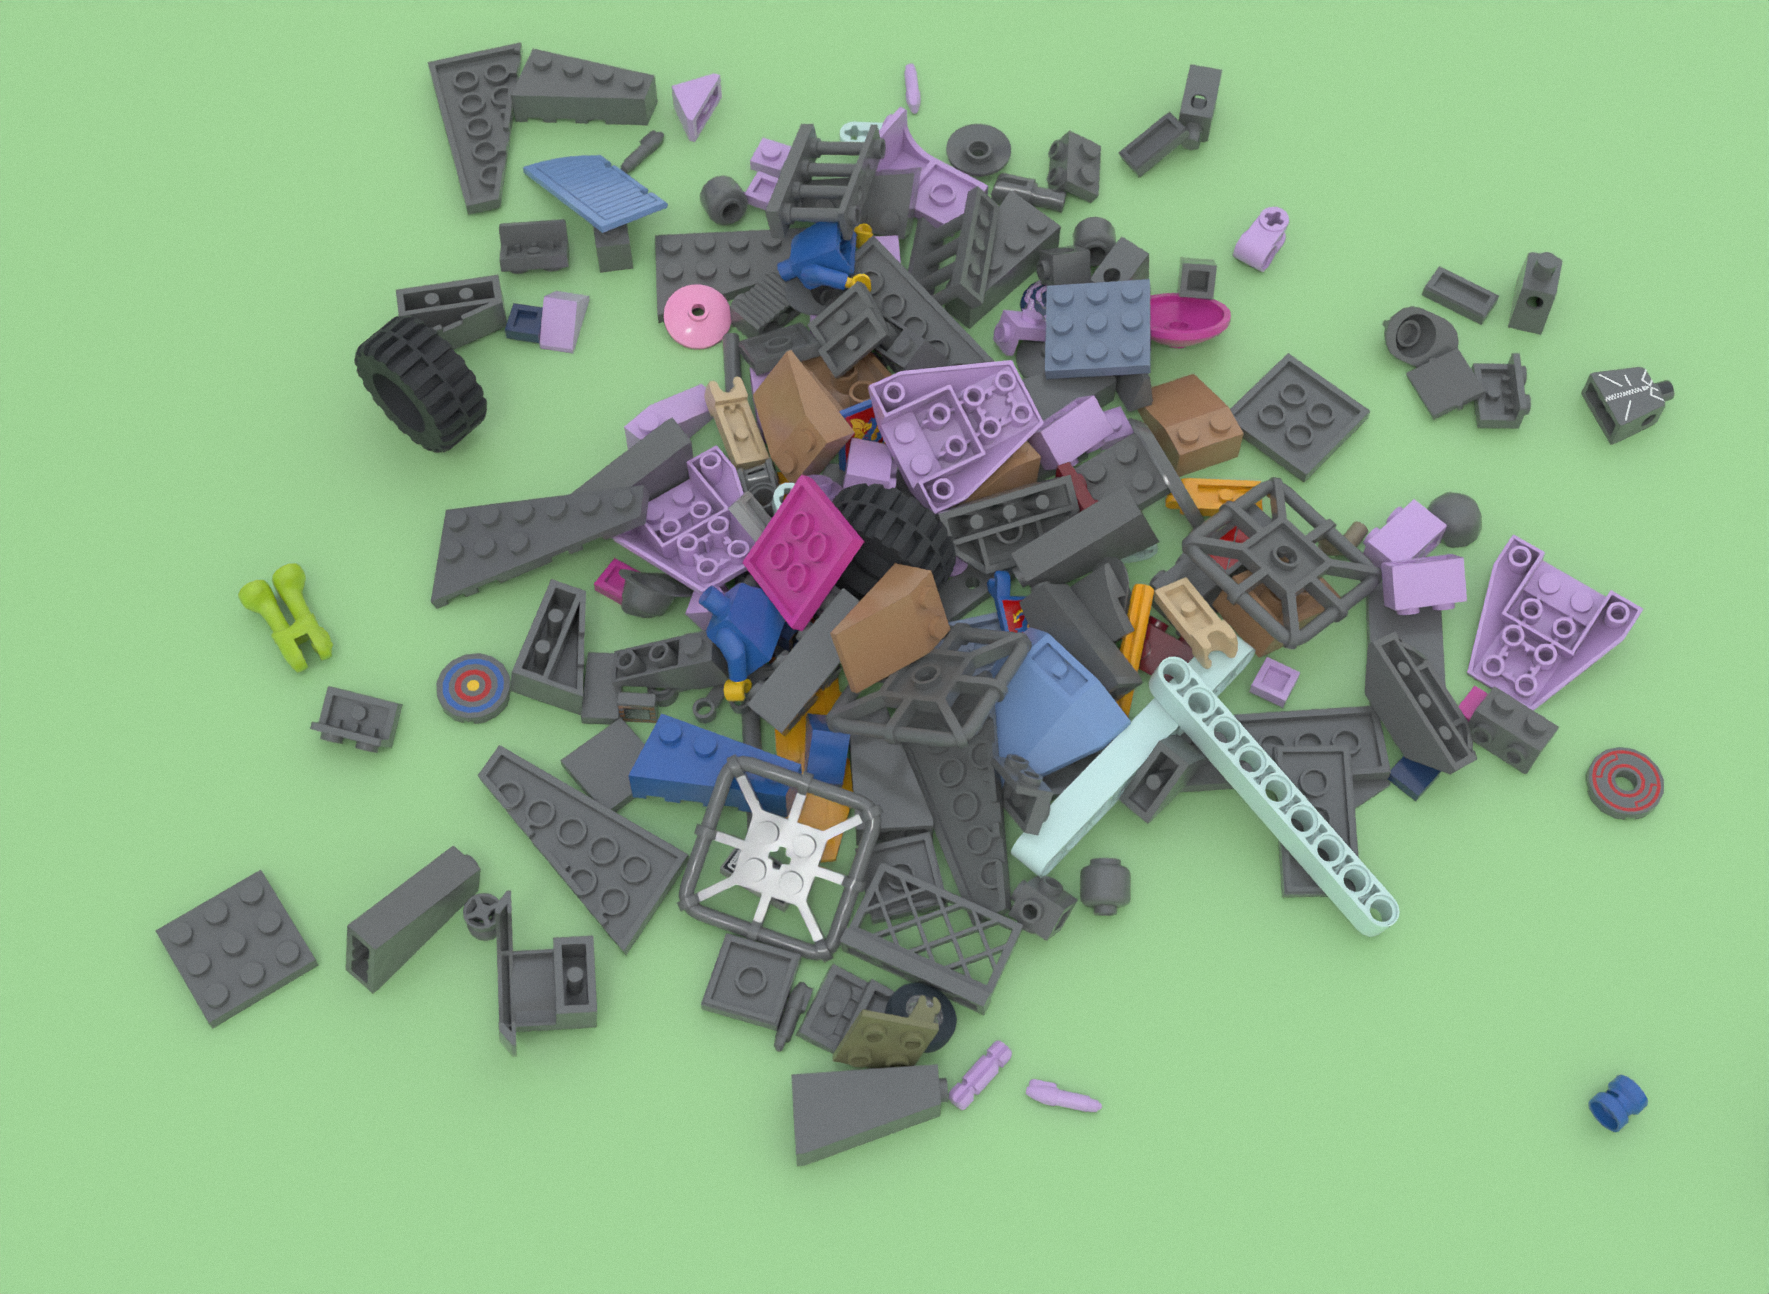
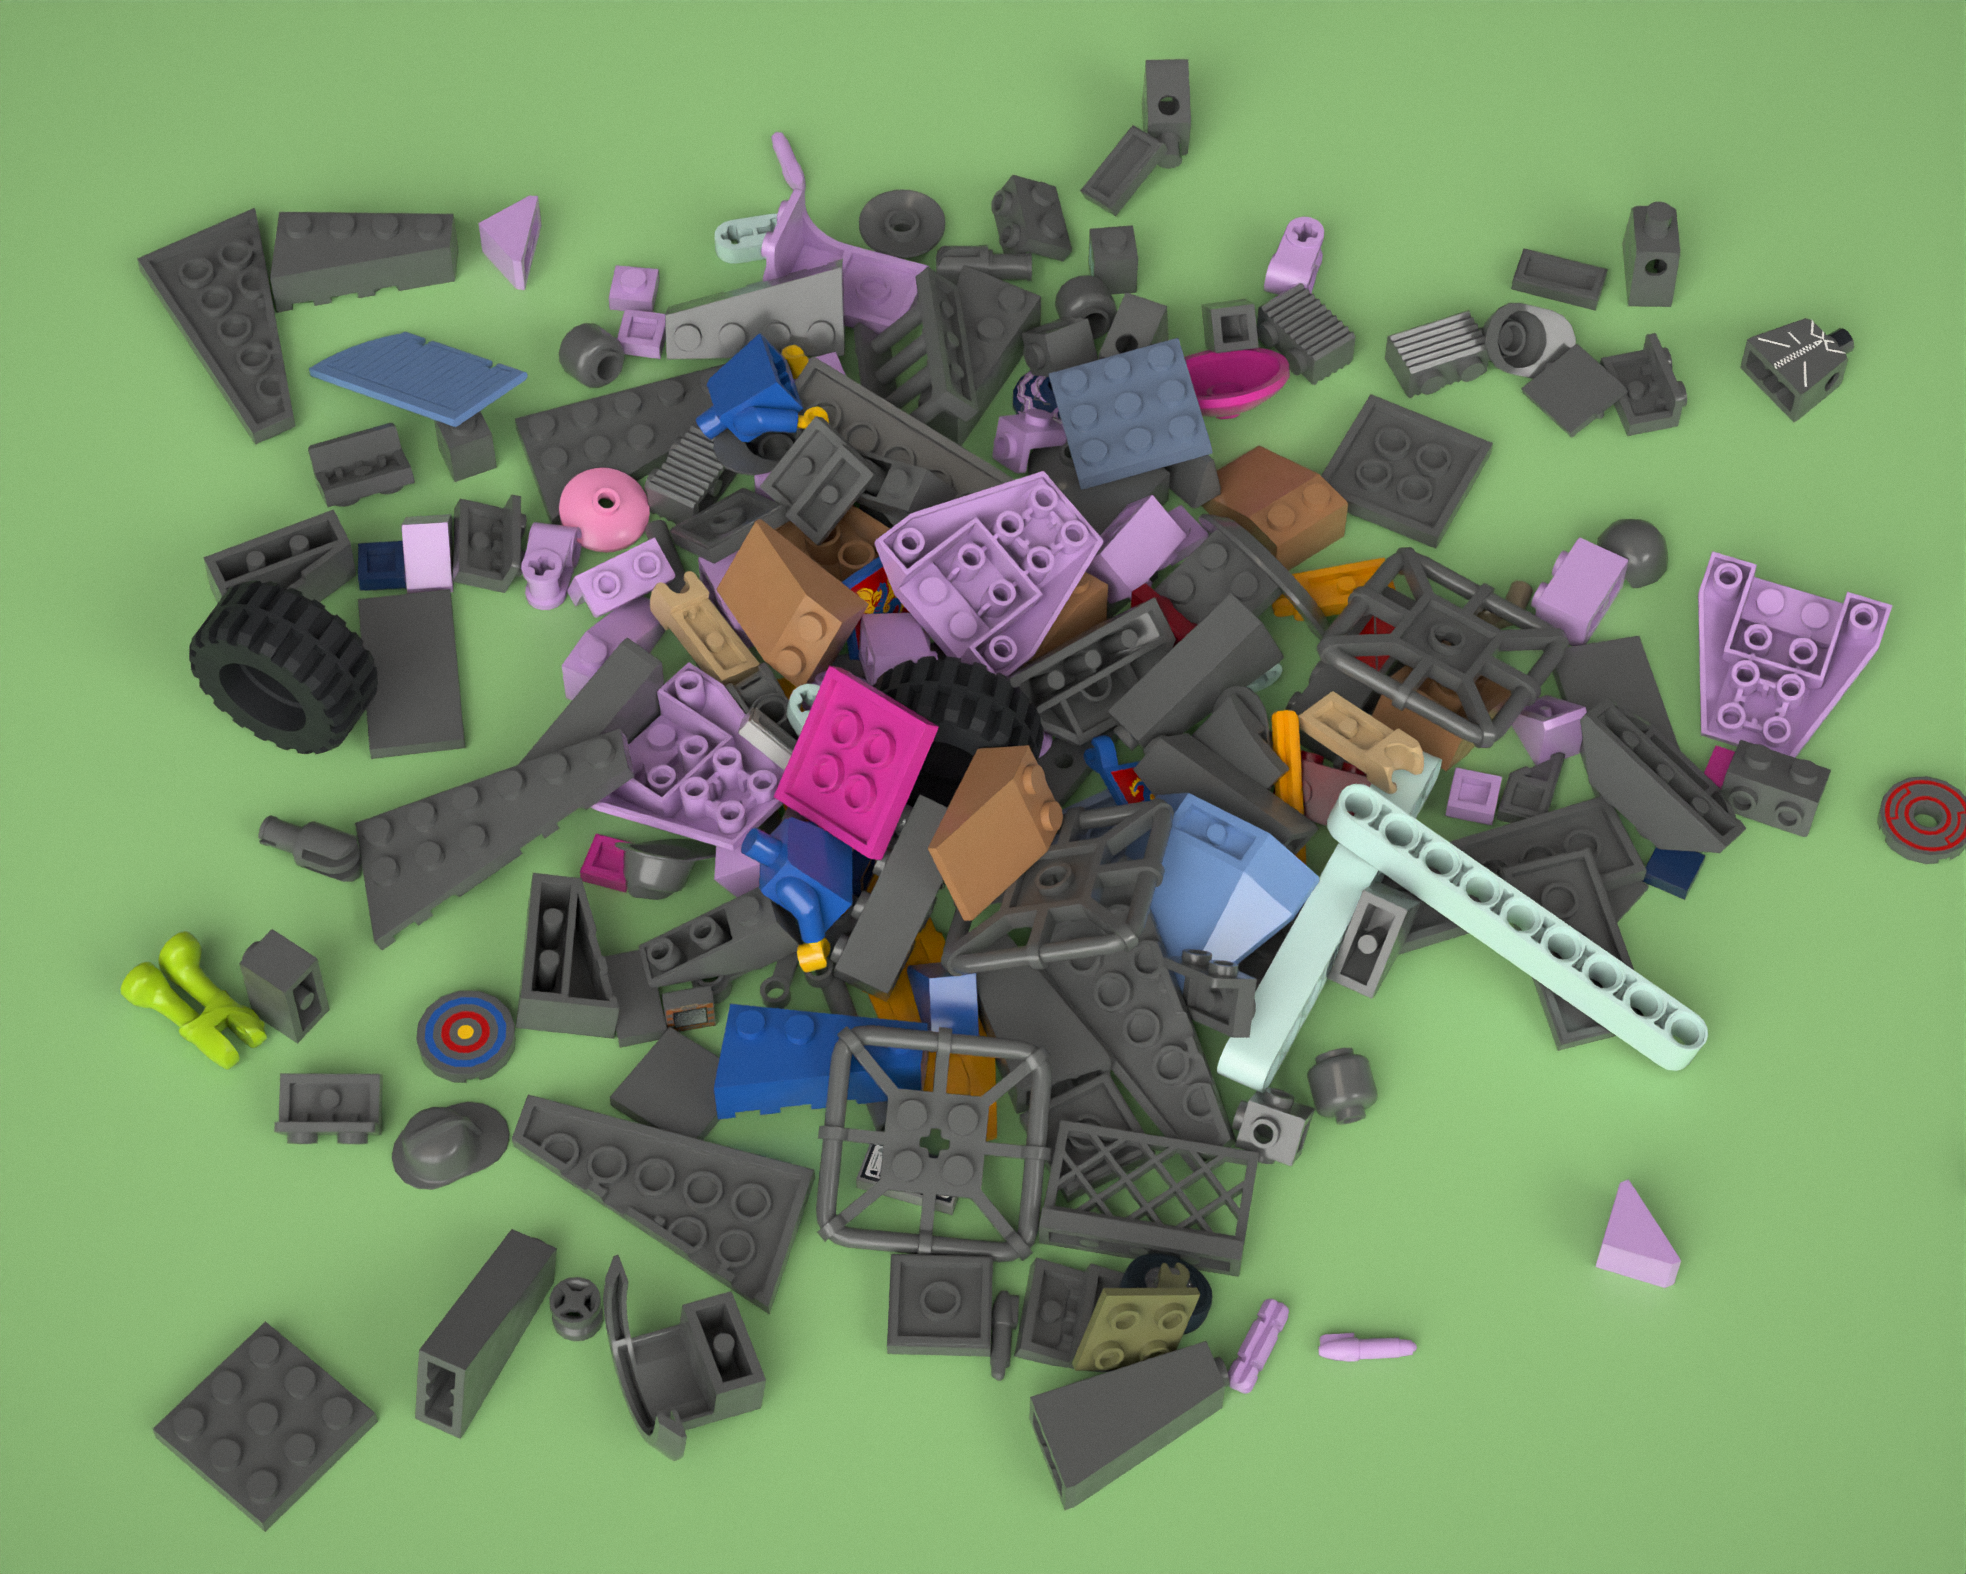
camera: 15 degrees left, 5 degrees down
dark grey piece [621,130,664,173] -> none
dark grey fence [765,124,886,240] -> none
lavender brick [1381,554,1467,615] -> none
none -> dark grey brick [239,929,330,1044]
none -> dark grey arm [258,815,362,882]
none -> dark grey tile [358,589,465,759]
none -> dark grey piece [392,1102,510,1190]
none -> dark grey bracket [453,494,527,593]
none -> lavender piece [521,522,582,610]
none -> lavender bracket [567,537,675,618]
none -> dark grey brick [1088,225,1138,295]
none -> dark grey brick [1257,283,1356,385]
none -> dark grey brick [1385,311,1489,398]
none -> dark grey tile [1496,752,1565,823]
none -> lavender slope [1512,695,1587,765]
none -> lavender slope [1596,1179,1681,1288]

